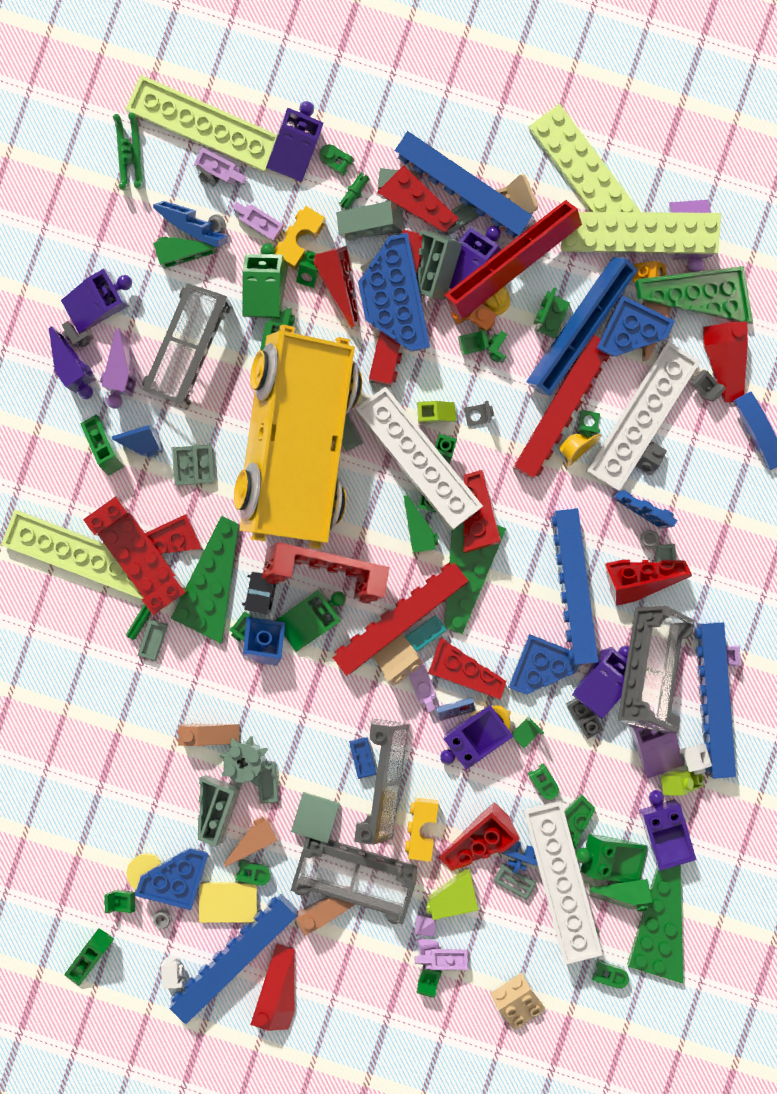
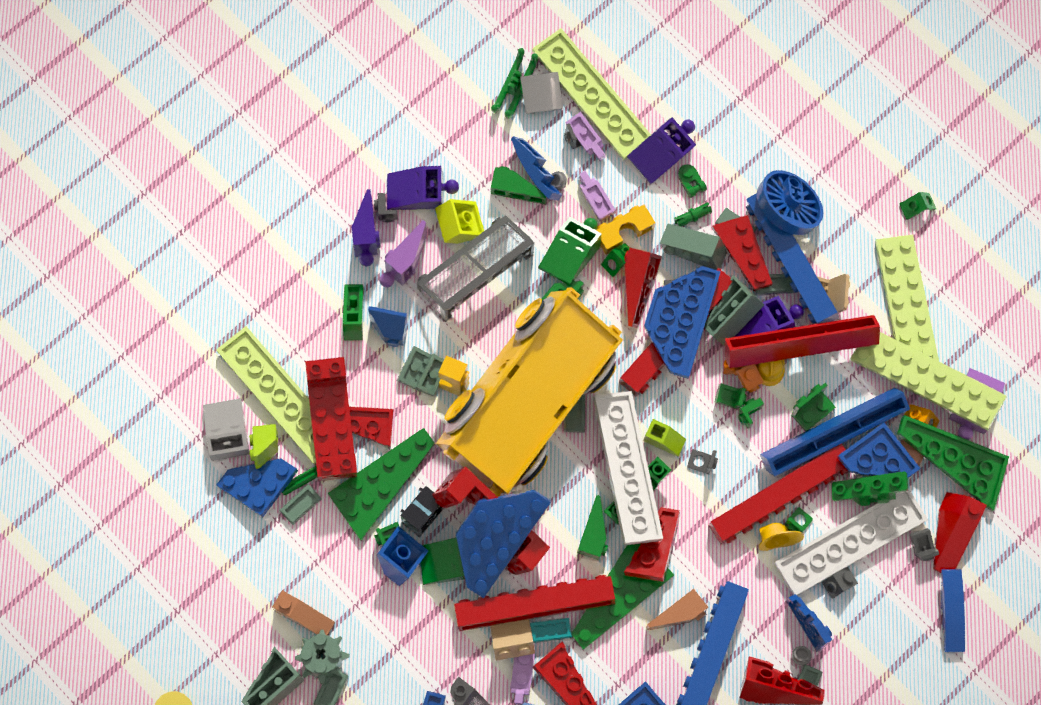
camera: 25 degrees right, 15 degrees down
none -> light grey slope [203,398,250,461]
none -> blue plate [216,458,298,517]
none -> lime slope [249,424,279,469]
none -> neon yellow slope [435,199,484,244]
none -> yellow arch [438,355,470,396]
none -> blue plate [456,490,551,598]
none -> light grey slope [520,72,564,114]
none -> nougat slope [646,589,708,630]
none -> blue piece [757,170,823,235]
none -> green bracket [831,471,908,506]
none -> green bracket [899,192,937,220]

